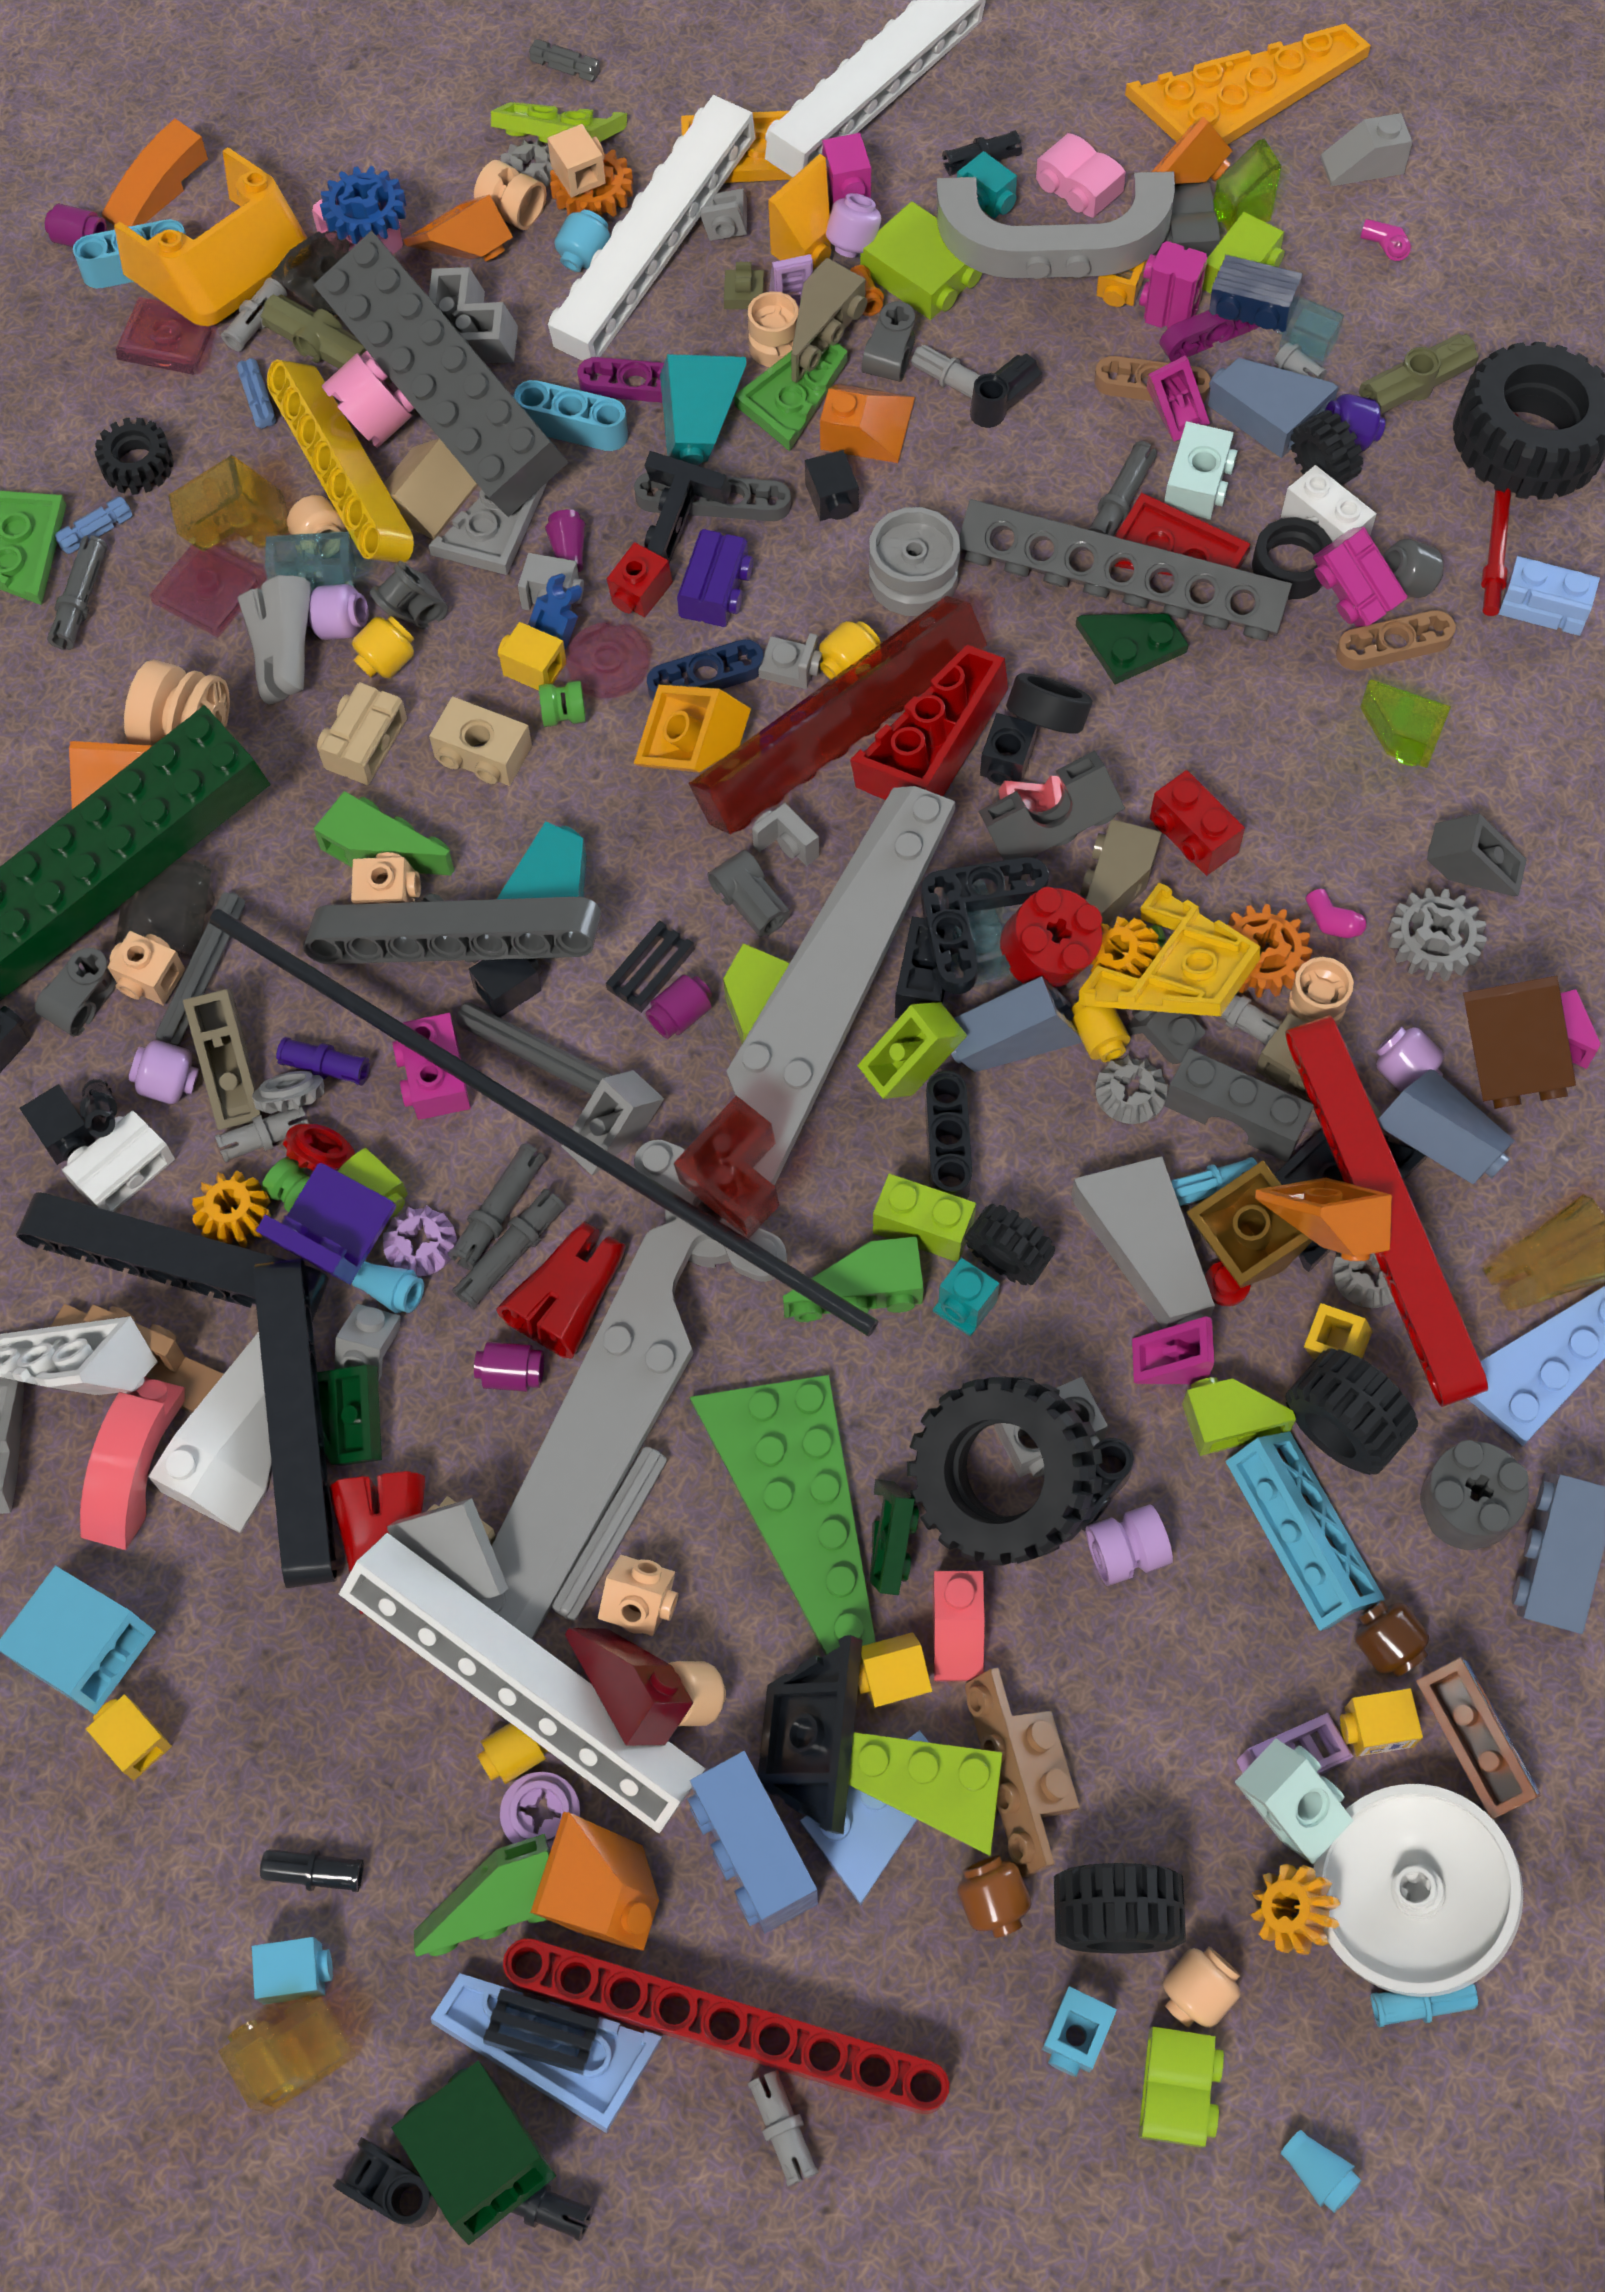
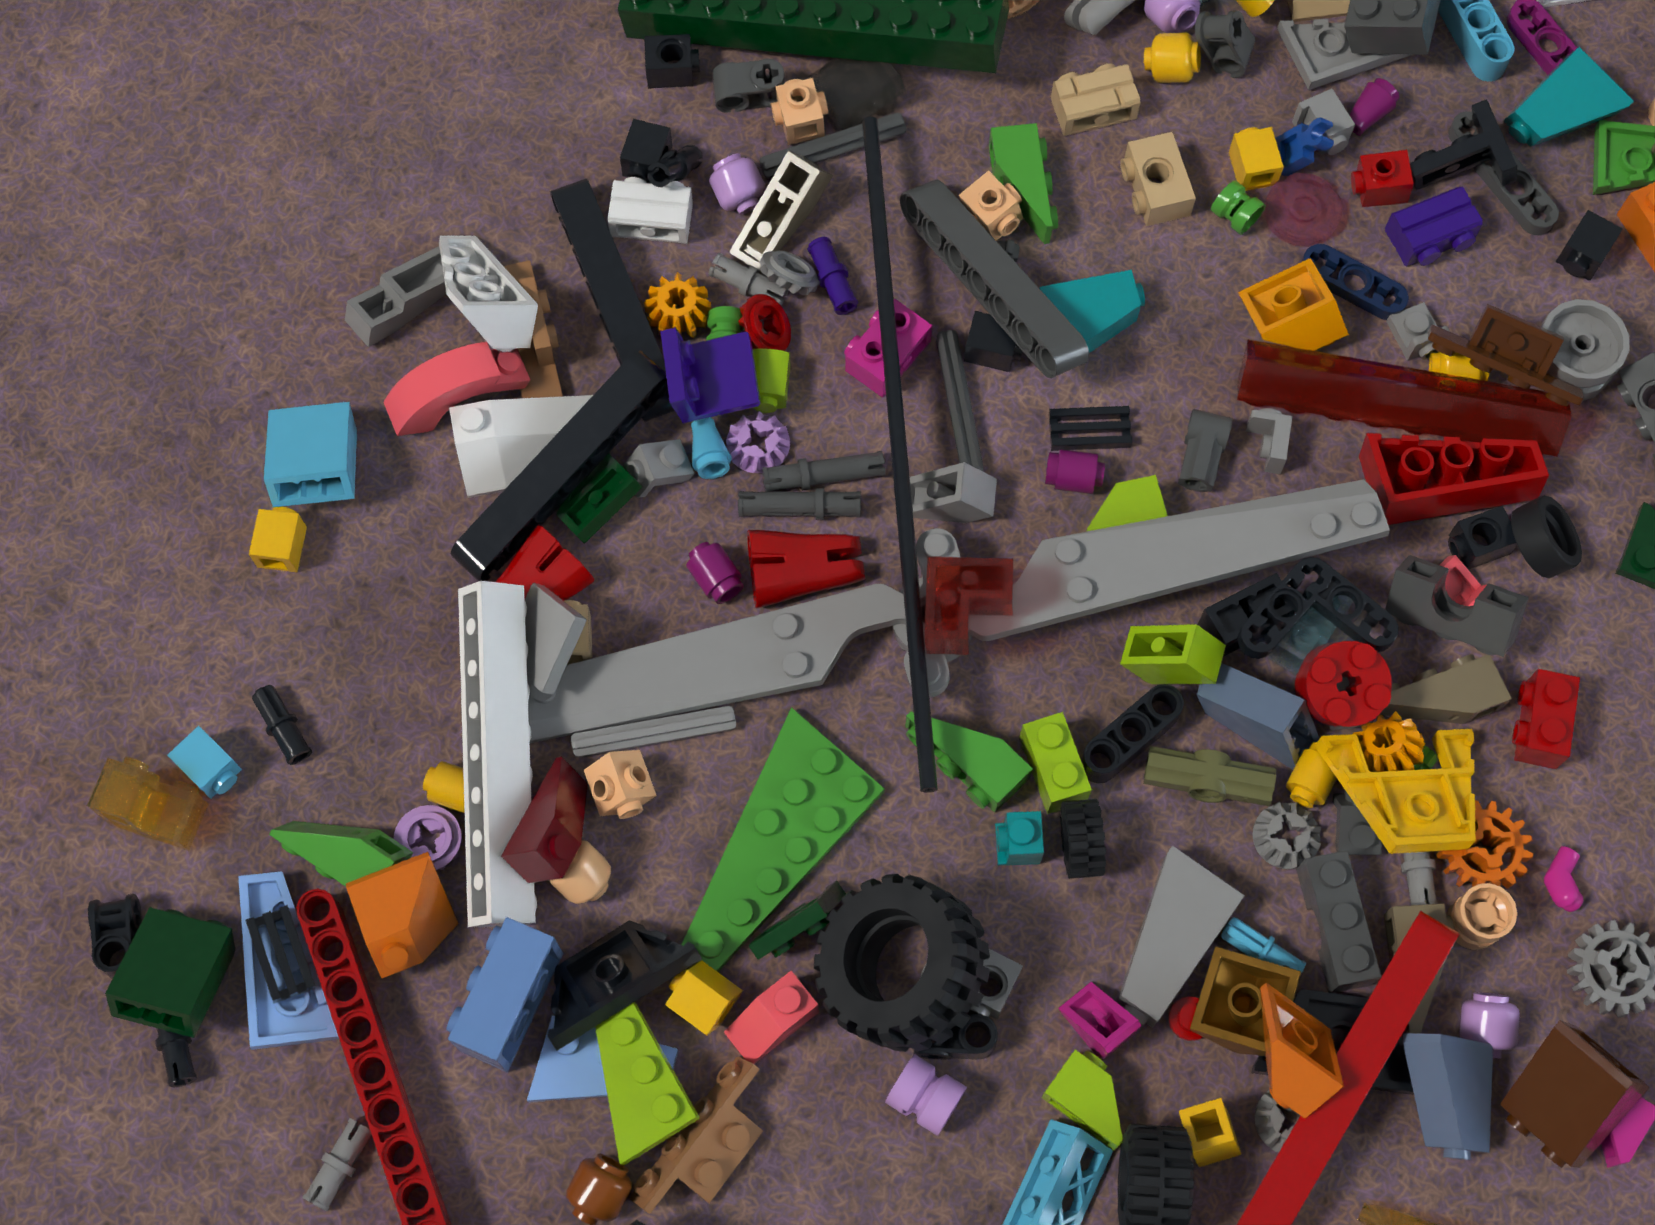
camera: 50 degrees right, 5 degrees up
none -> olive piece [1143,746,1276,807]
none -> reddish brown bracket [1428,304,1584,406]

